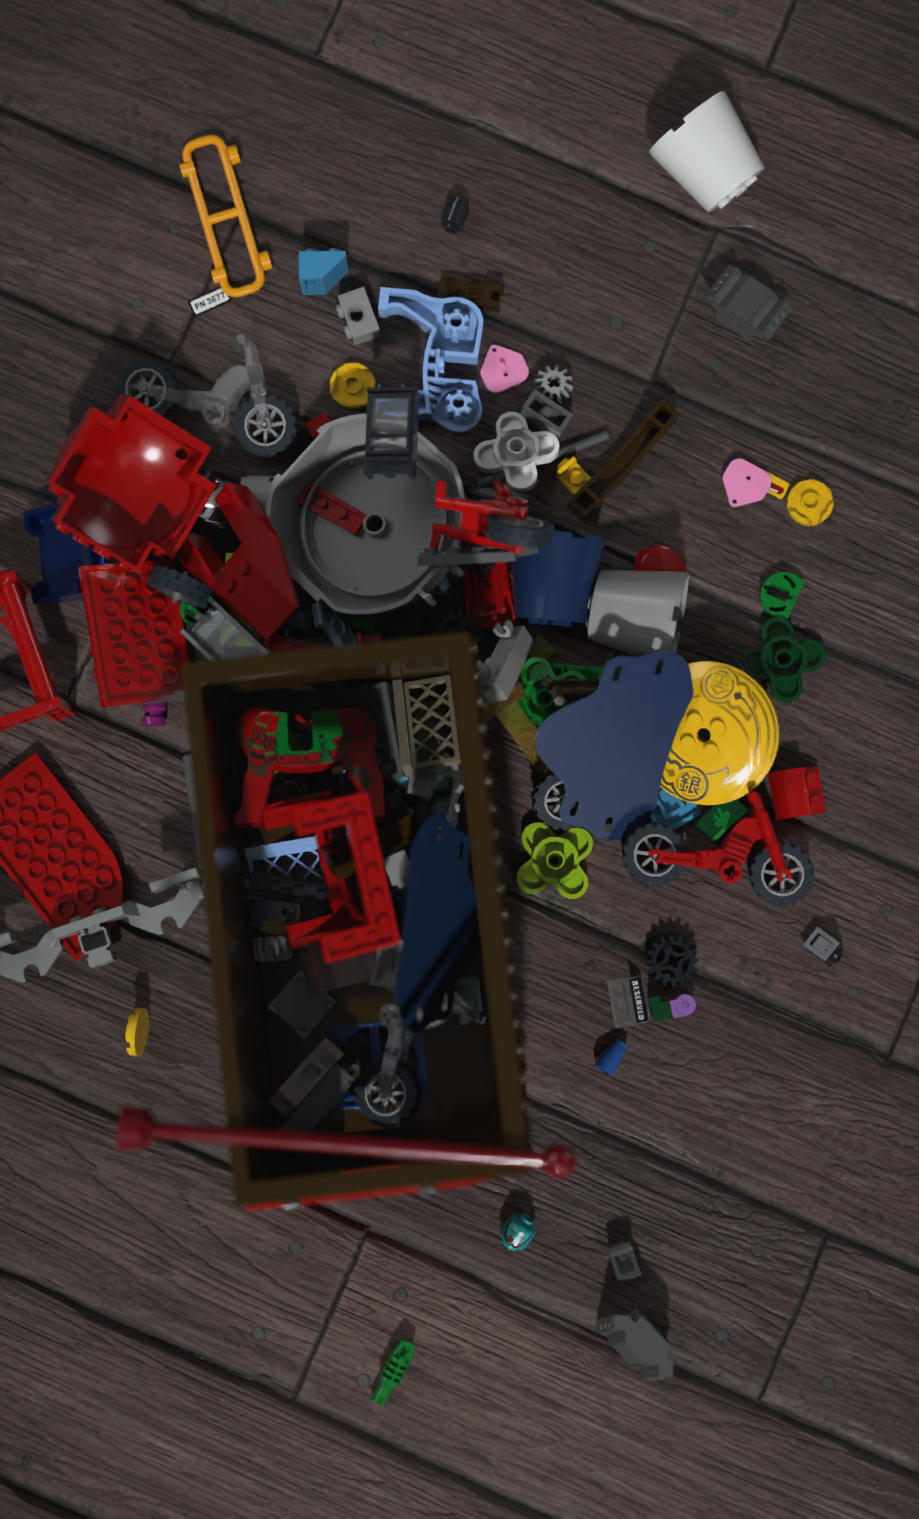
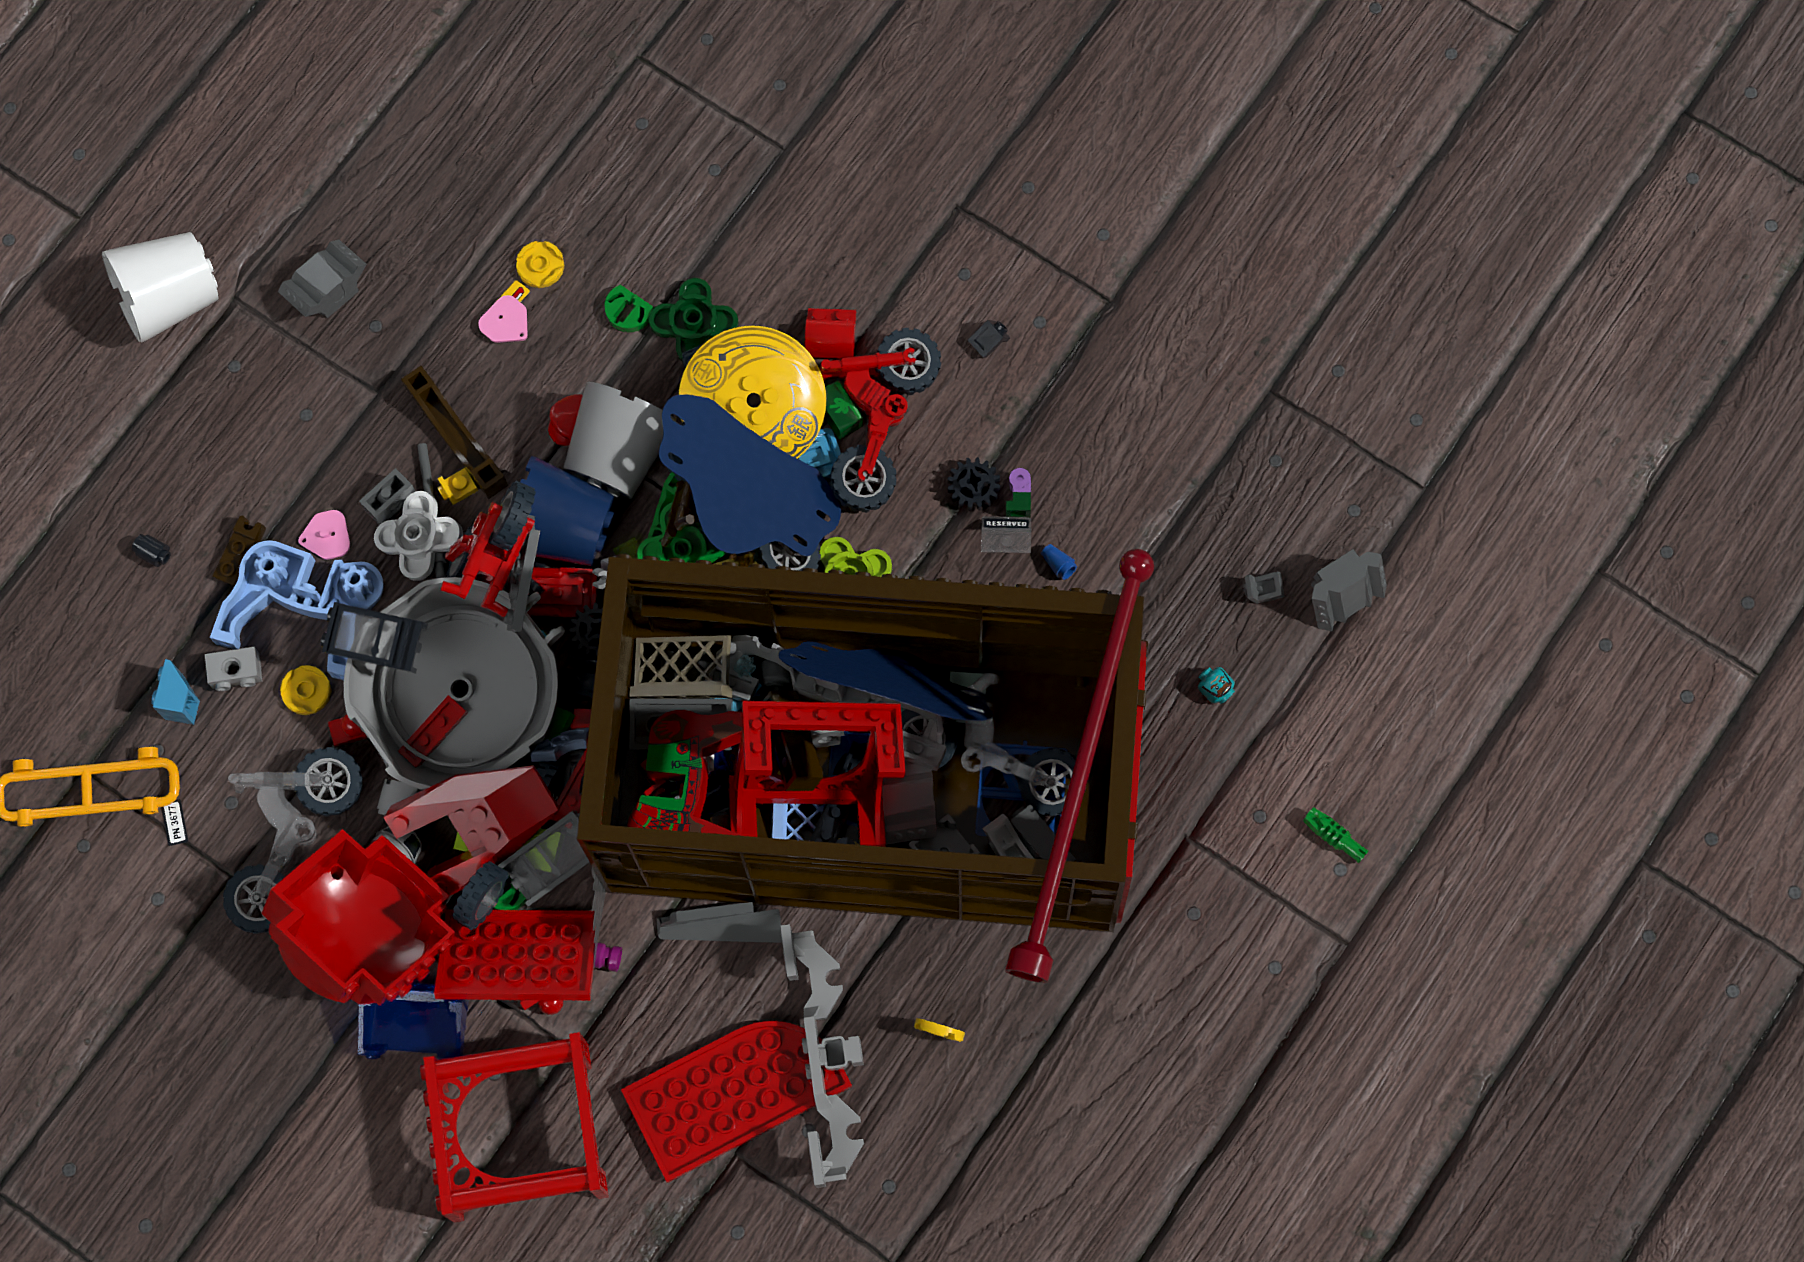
camera: 75 degrees left, 10 degrees down
light grey gear [534,365,573,405] -> none

